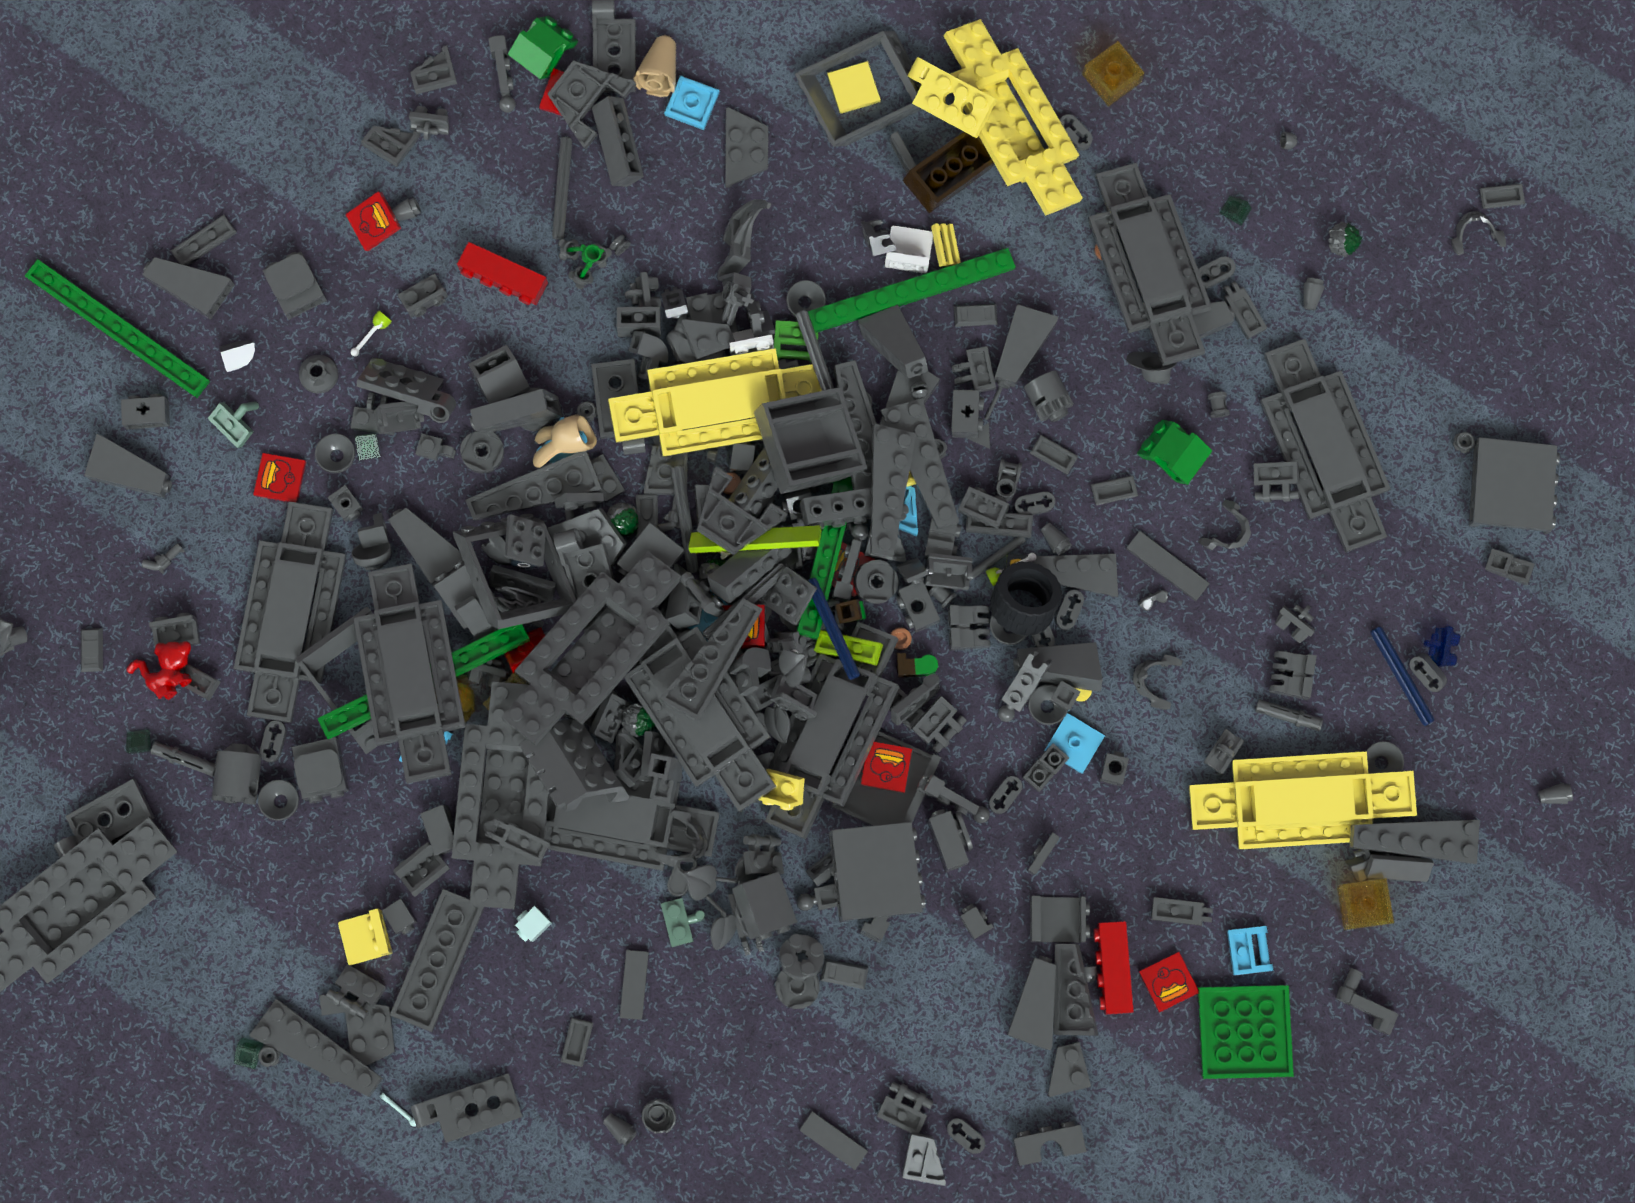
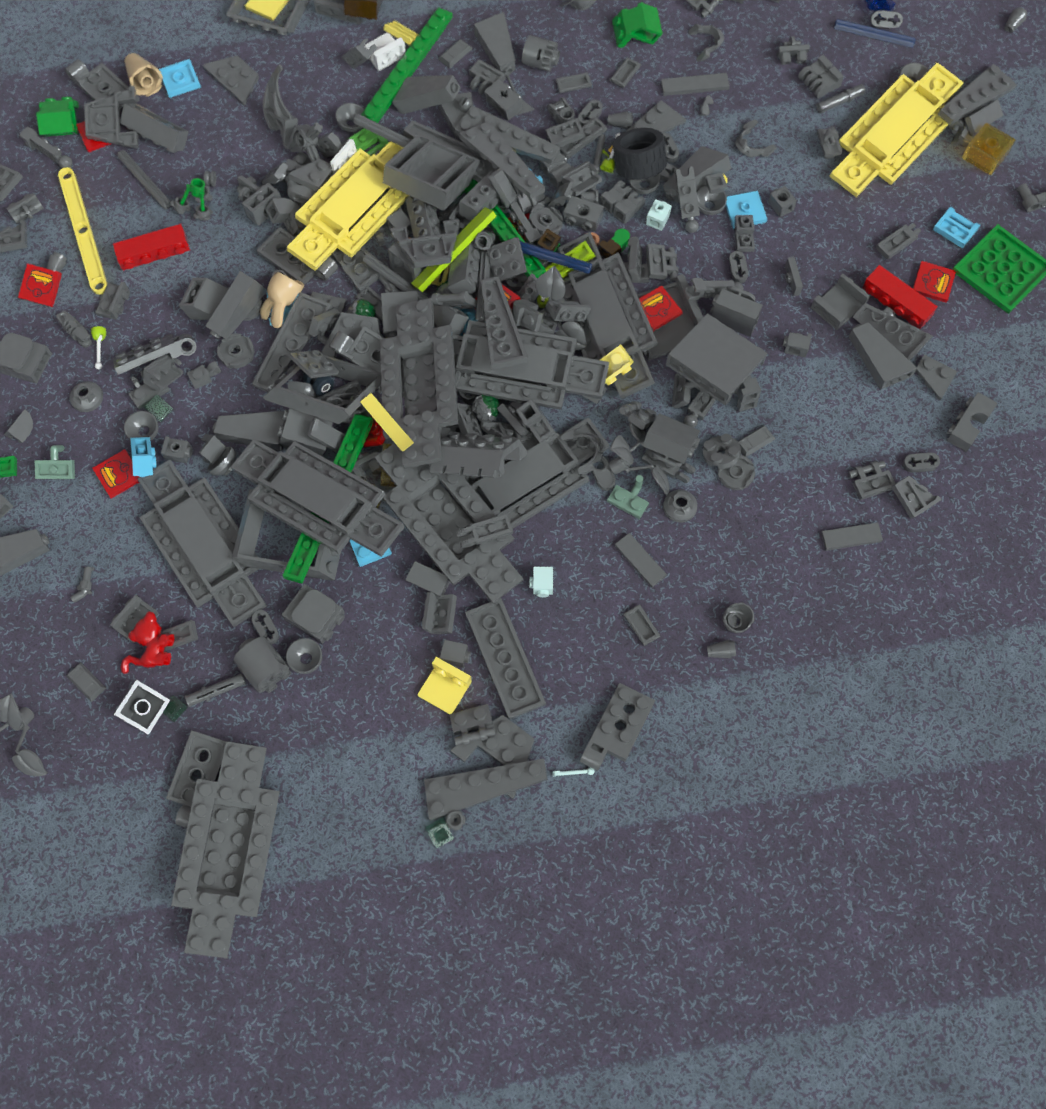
camera: 40 degrees left, 10 degrees down
none -> dark grey hinge [56,310,92,348]
none -> light yellow beam [58,167,107,295]
none -> dark grey slope [114,680,170,735]
none -> medium azure brick [131,437,156,477]
none -> light yellow sticker [360,393,414,451]
none -> dark grey cone [475,232,495,250]
none -> dark grey tile [488,168,518,208]
none -> light aqua brick [646,199,672,231]
none -> dark grey piece [663,489,697,523]

